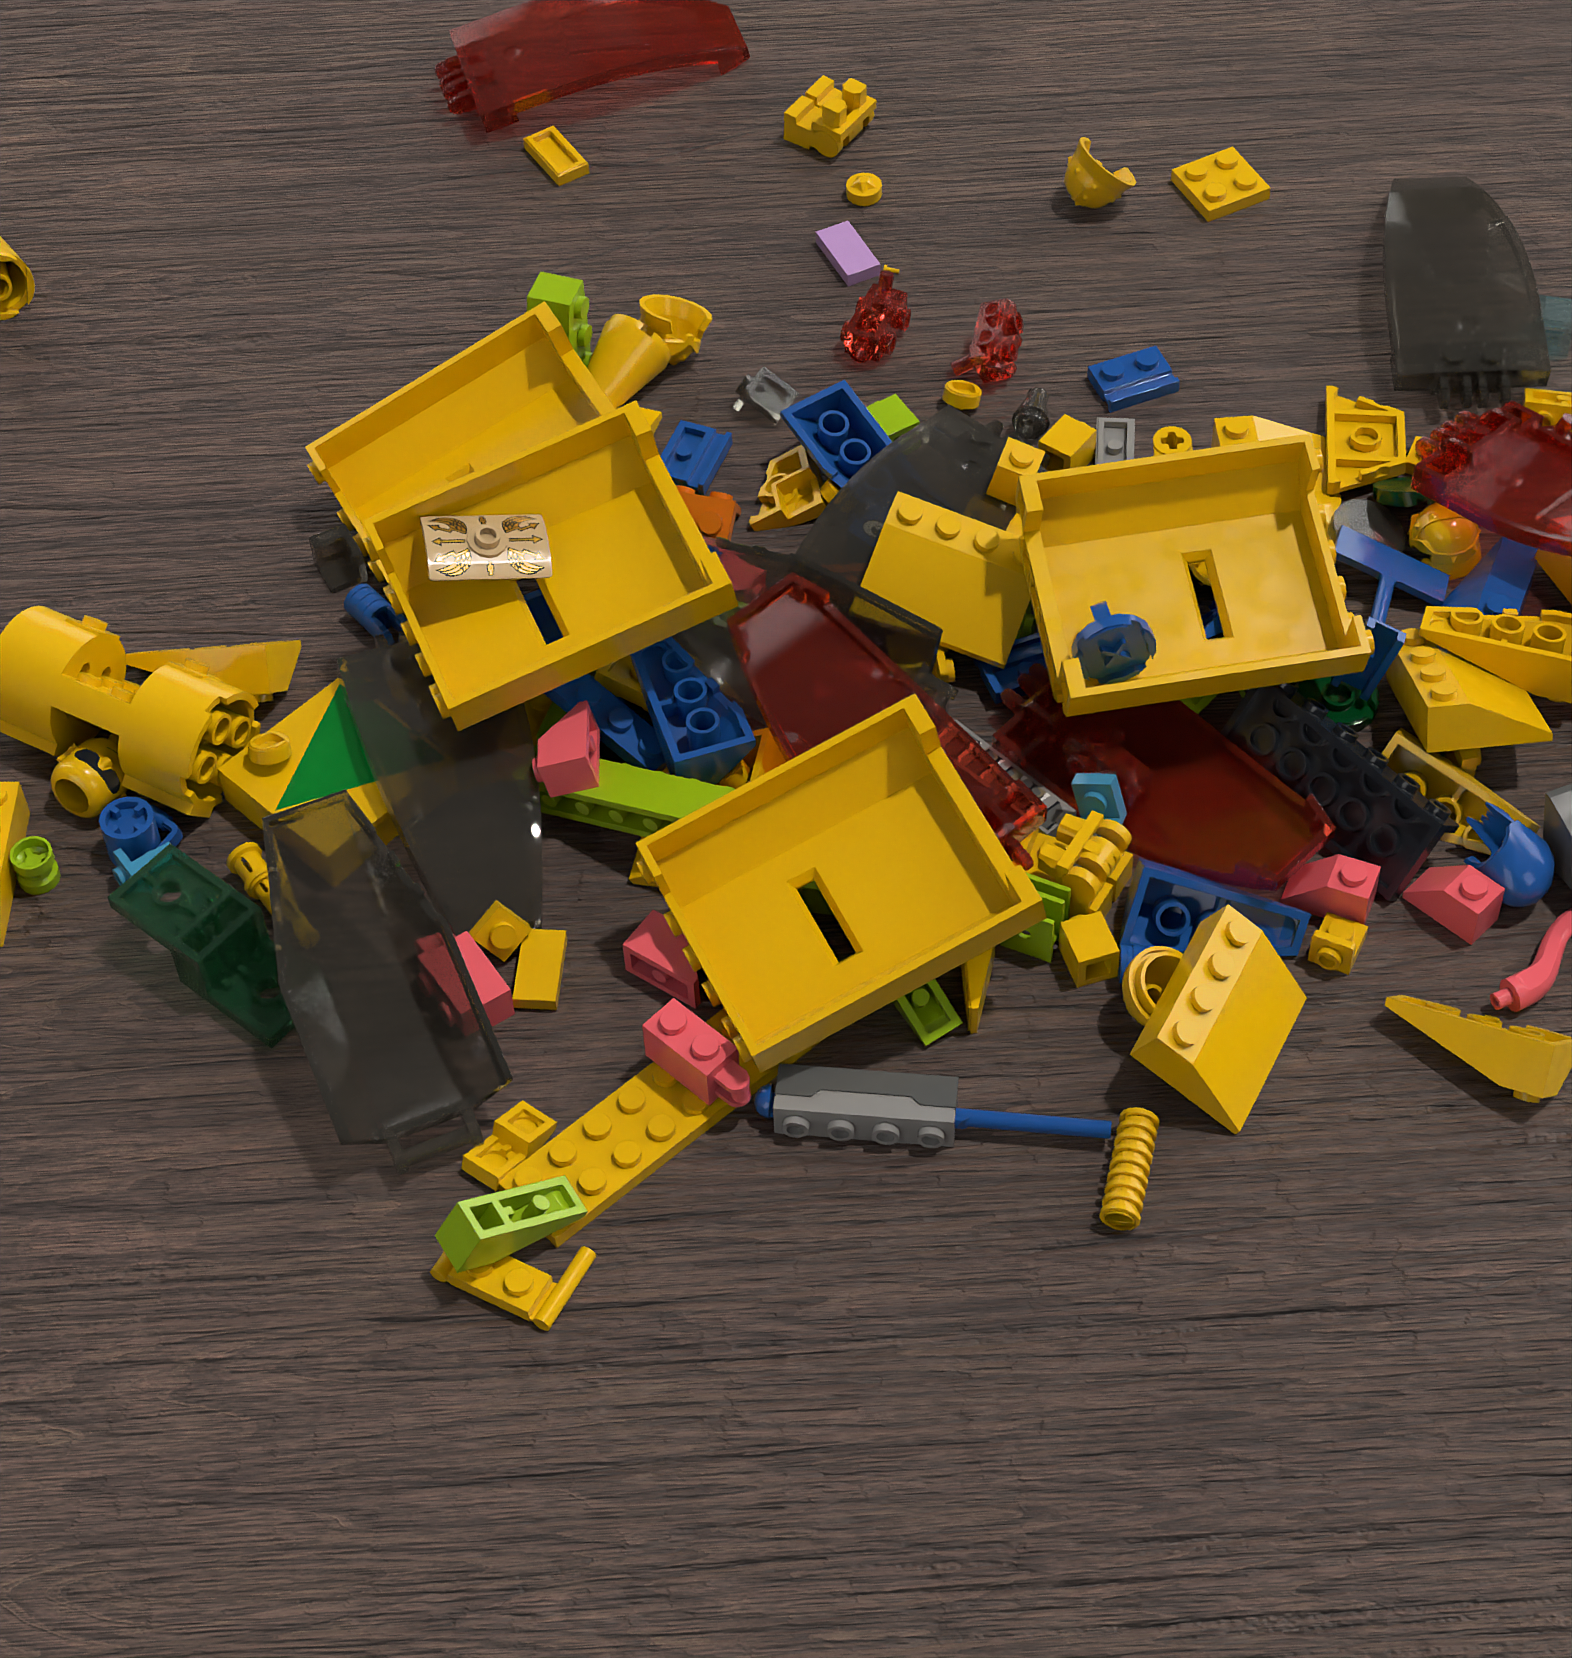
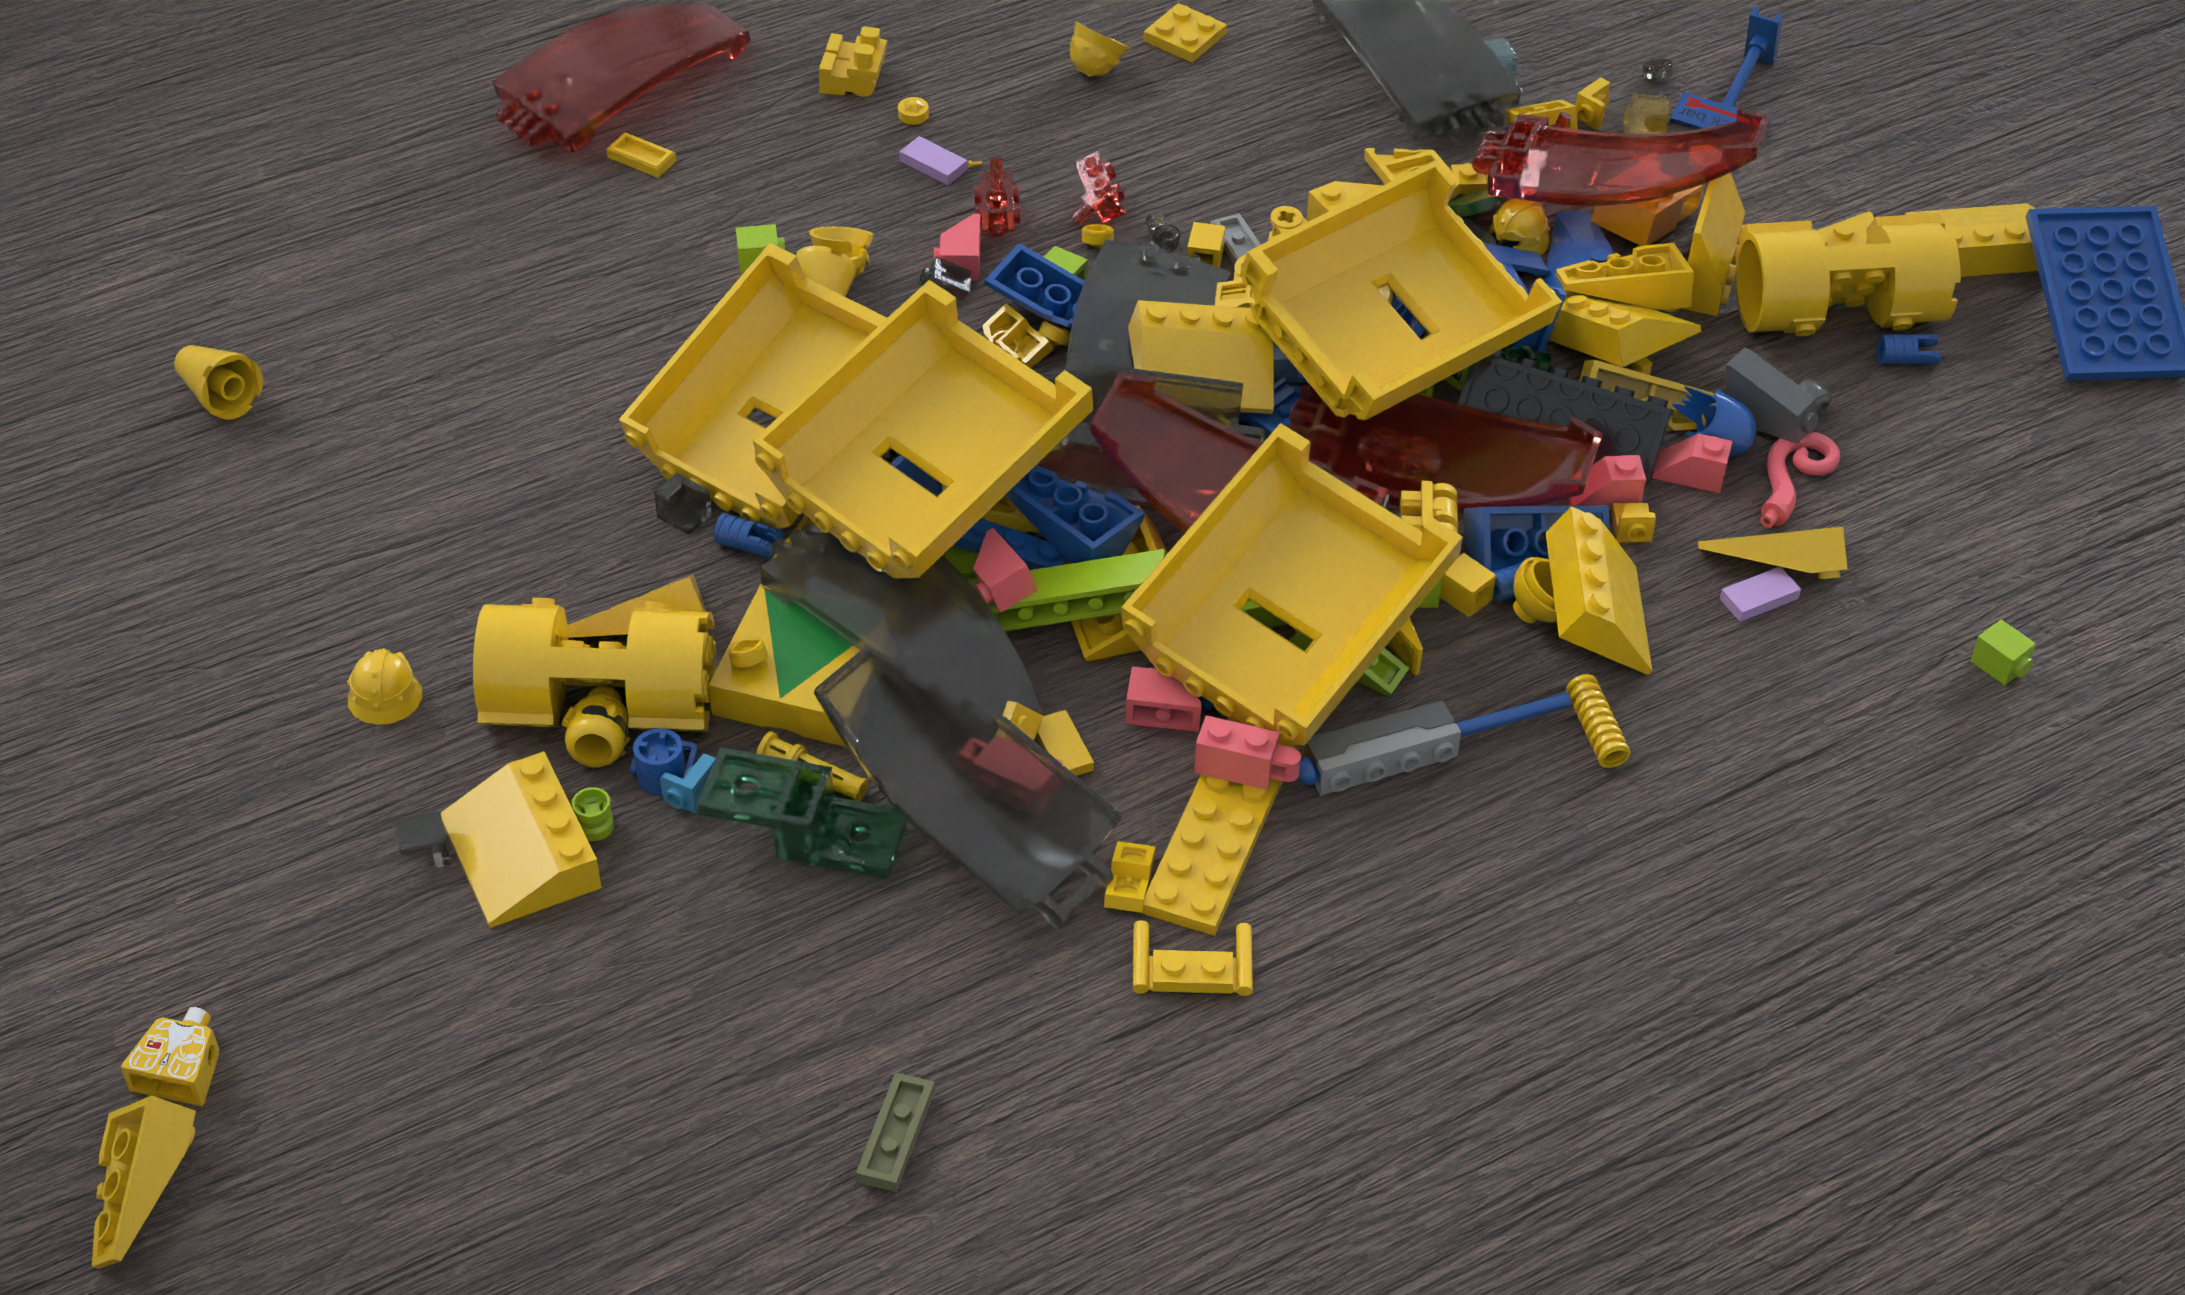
camera: 30 degrees left, 5 degrees down
tan shield [420,514,552,581] -> none
lime slope [434,1175,588,1273] -> none
yellow brick [986,437,1045,506] -> none
tile [1071,601,1156,684] -> none
dark azure bracket [1071,773,1127,825] -> none
blue plate [1087,346,1180,413] -> none
none -> olive plate [856,1072,935,1192]
none -> coral slope [934,214,981,281]
none -> lavender tile [1720,566,1801,622]

